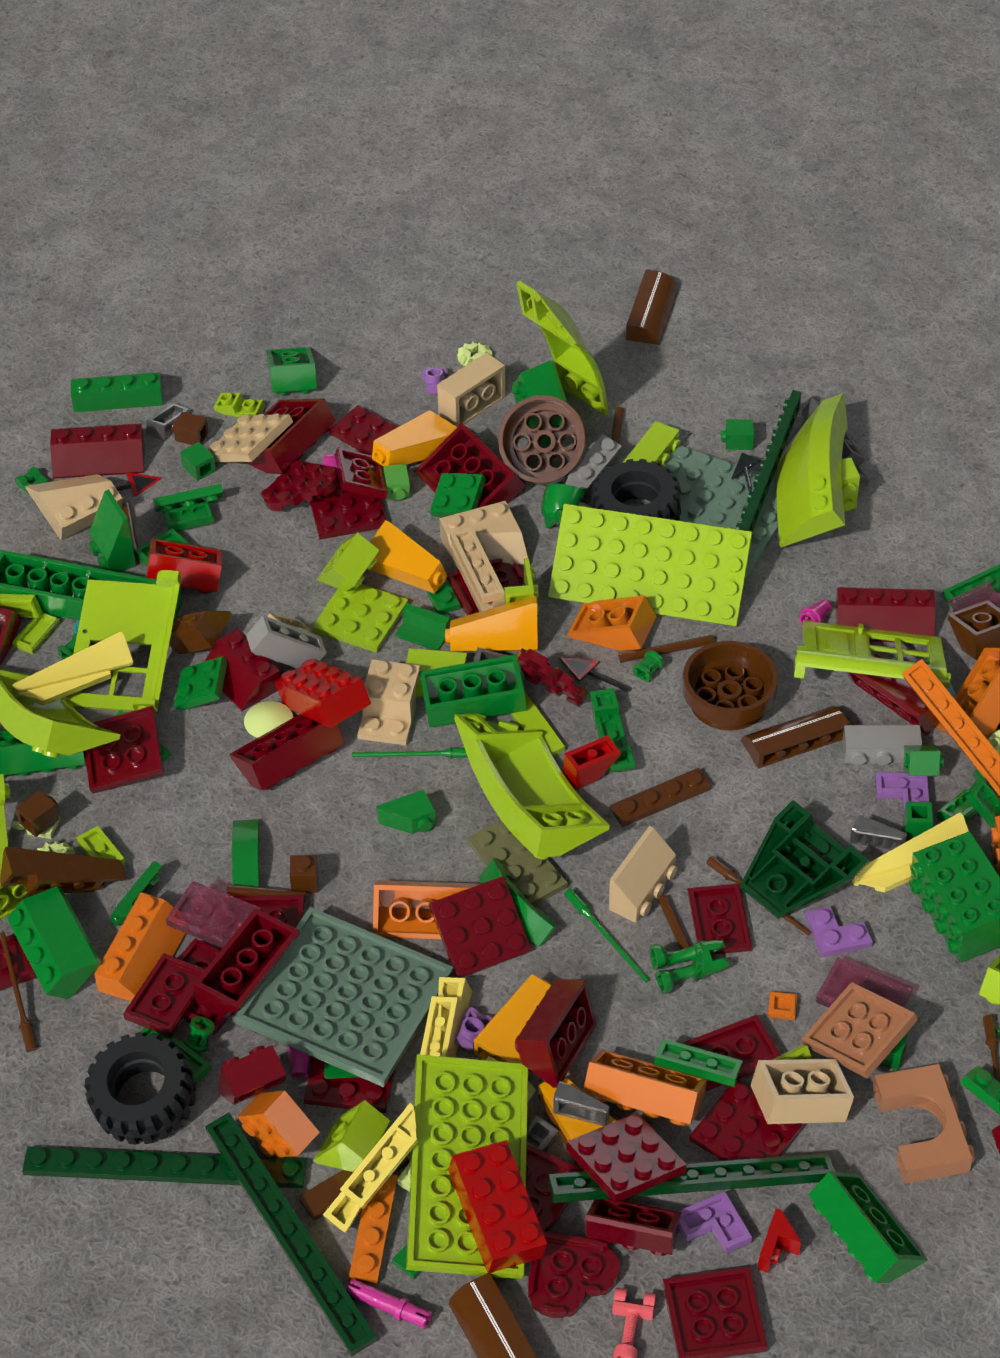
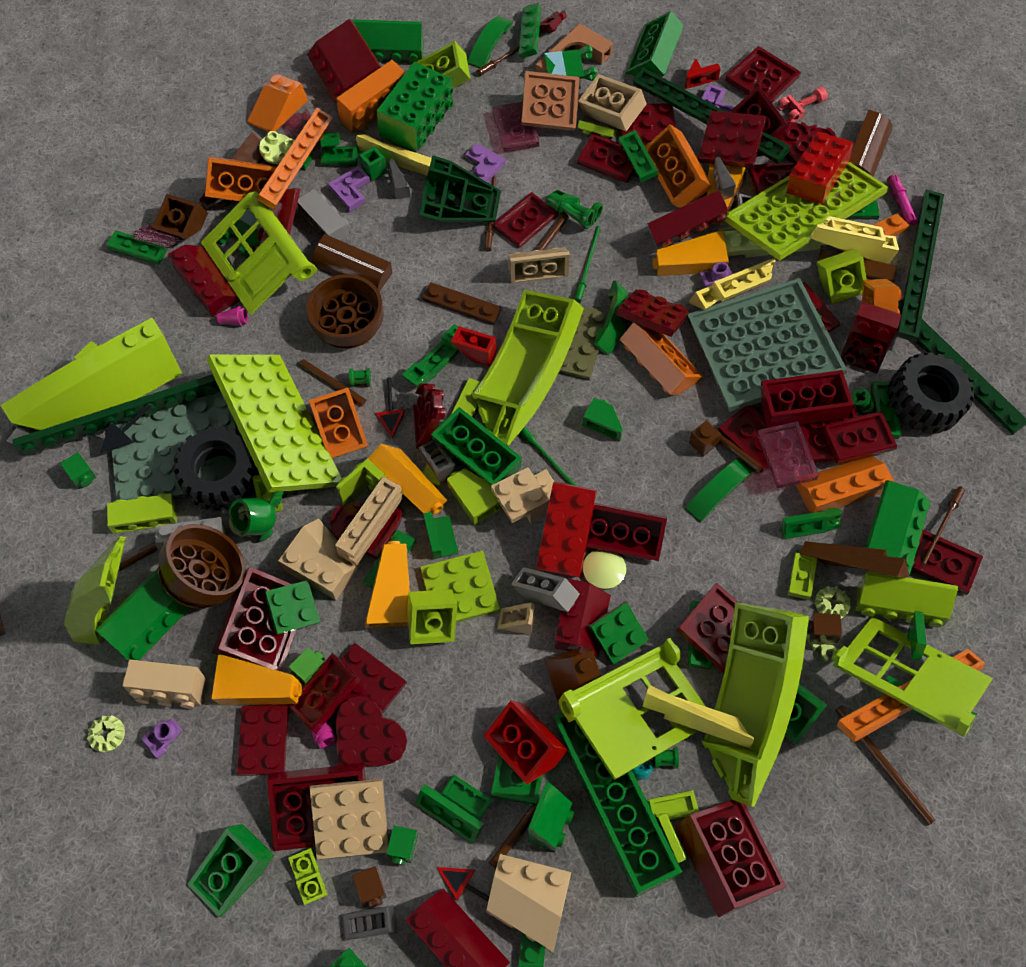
camera: 130 degrees left, 15 degrees up
orange tile [768,991,797,1020] -> none
green brick [903,745,944,776] -> none
none -> green flag [544,46,597,81]

